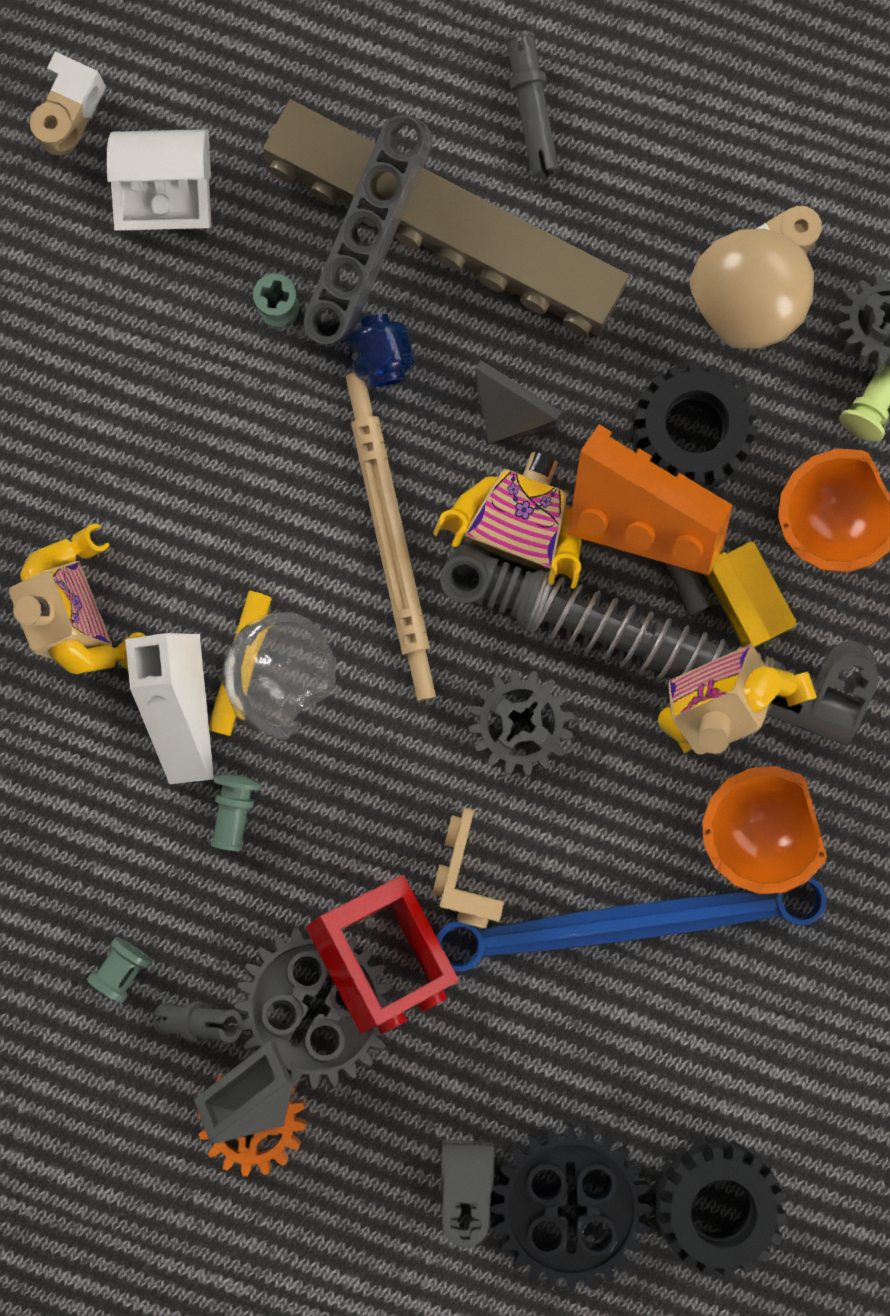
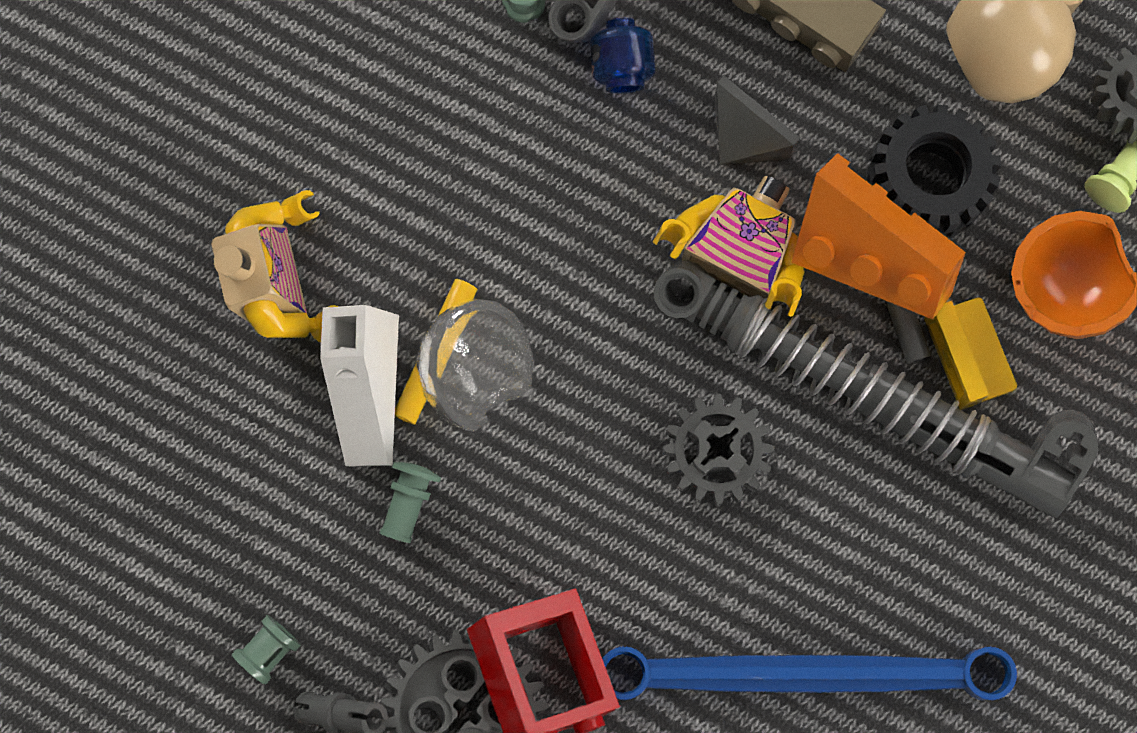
camera: 10 degrees right, 5 degrees down
tan axle [345,372,436,701] -> none
tan bracket [432,808,504,928] -> none
torso [658,644,817,754] -> none
orange cylinder [702,766,827,894] -> none

